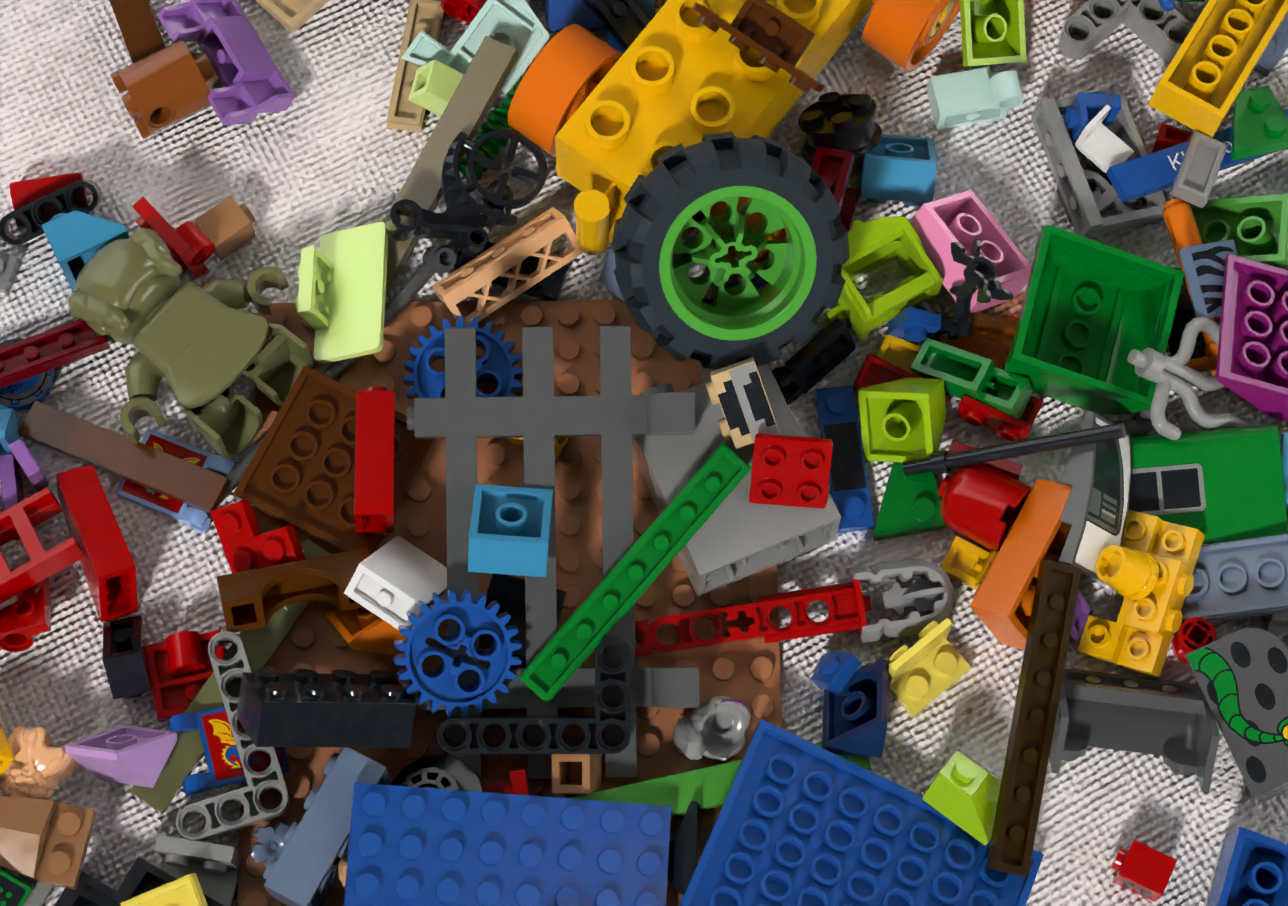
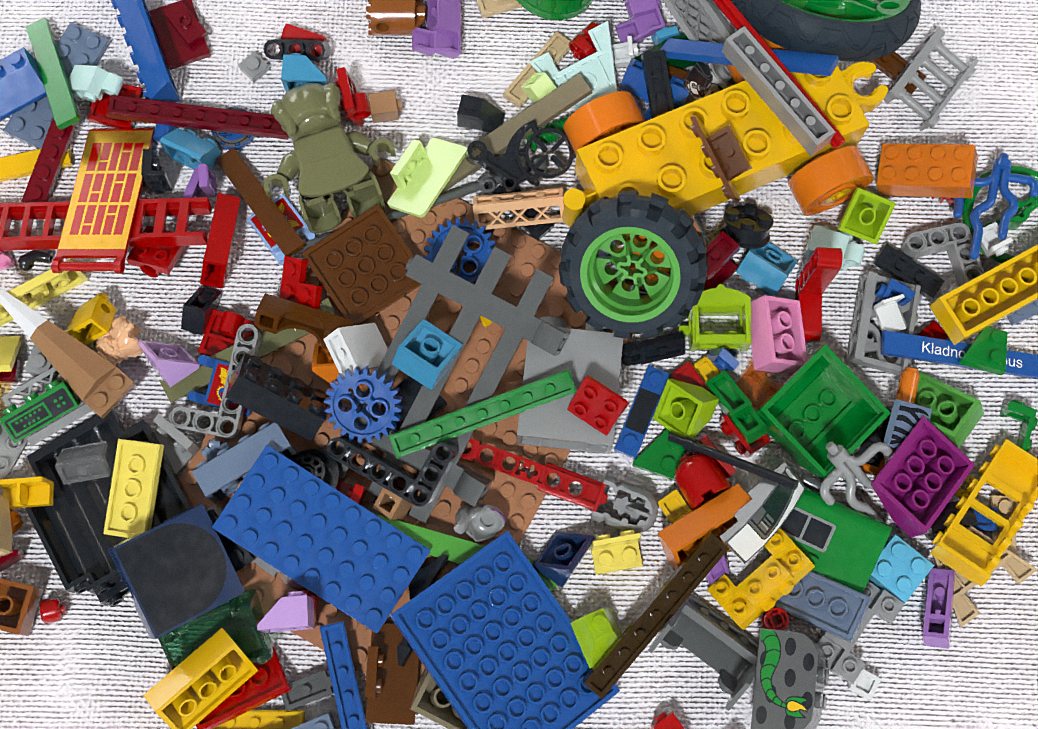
camera: 30 degrees right, 5 degrees up
red slope [354,386,395,533] -> none
brick [705,357,780,449] -> none
blue plate [810,649,862,693] -> none
black piece [928,239,1014,342] -> none
yellow piece [1095,545,1159,600] -> none
light grey tile [1169,130,1228,208] -> none
none -> black slope [457,94,505,133]
none -> red beam [795,247,843,342]
none -> black plate [873,244,945,301]

